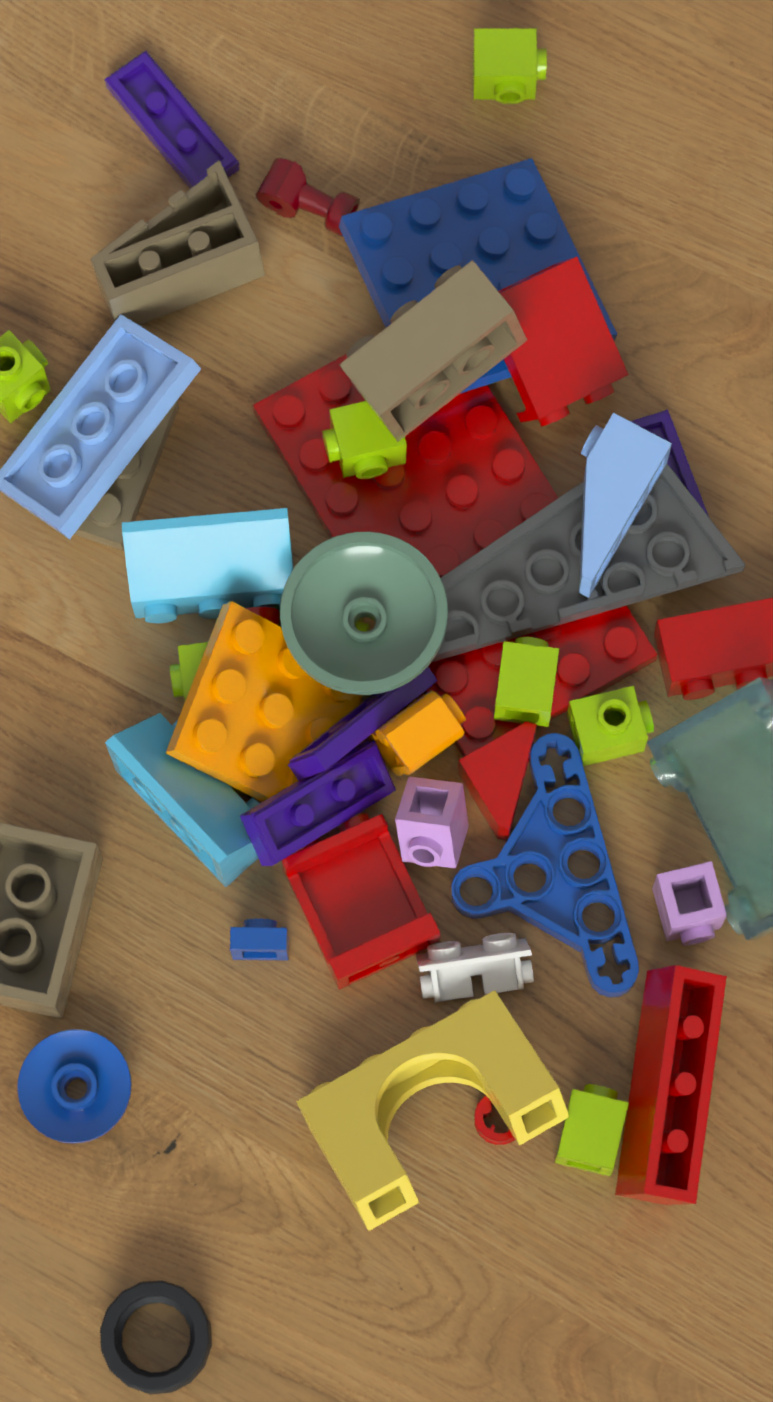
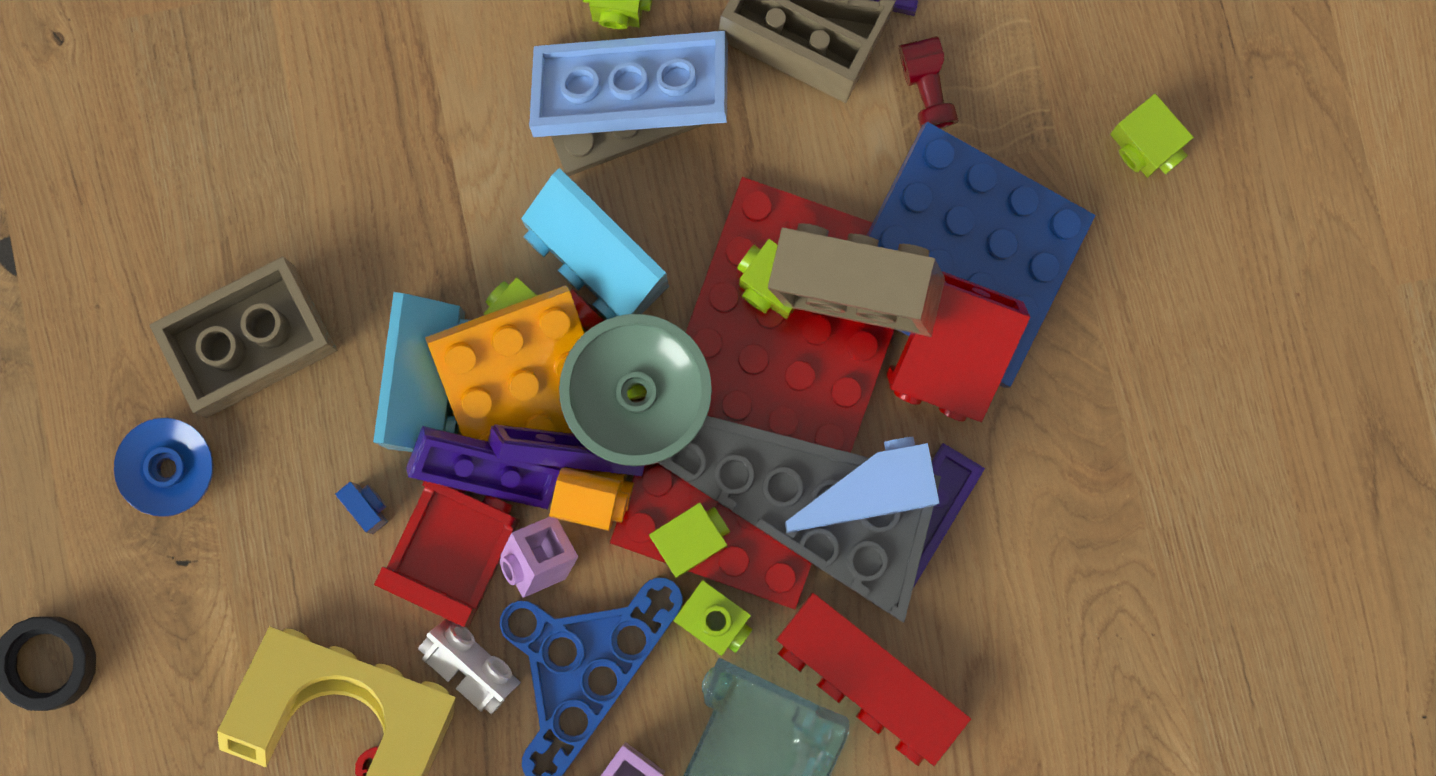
camera: 50 degrees right, 10 degrees up
red slope [458,722,537,841] -> none

